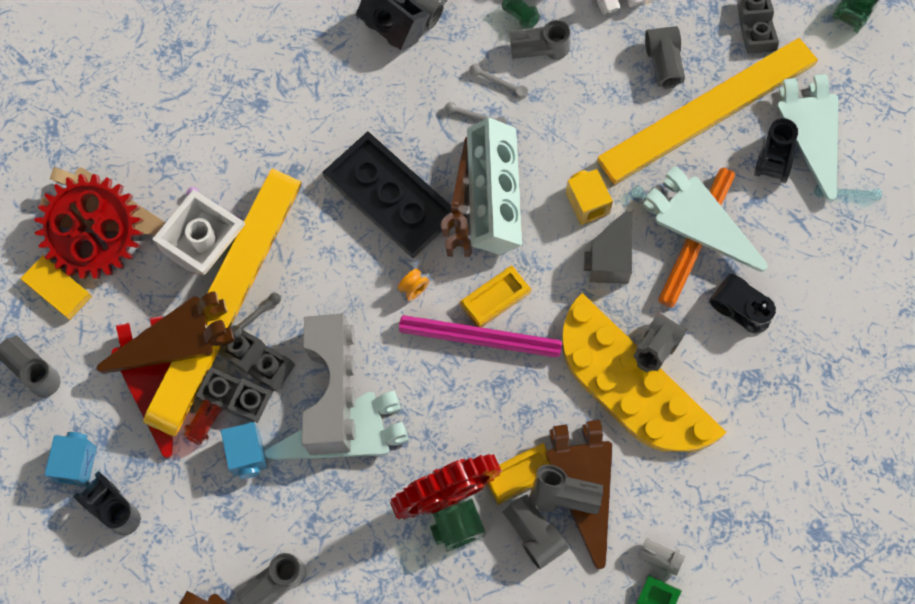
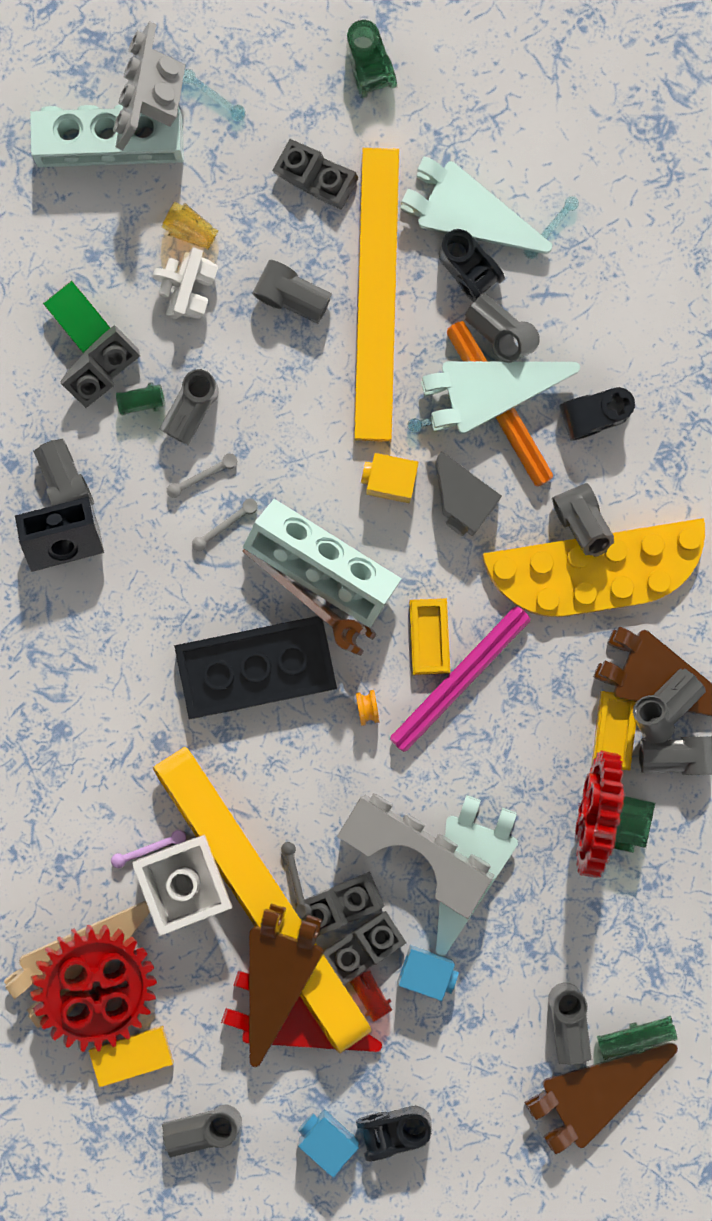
camera: 60 degrees left, 15 degrees up
none -> dark grey piece [465,293,540,363]

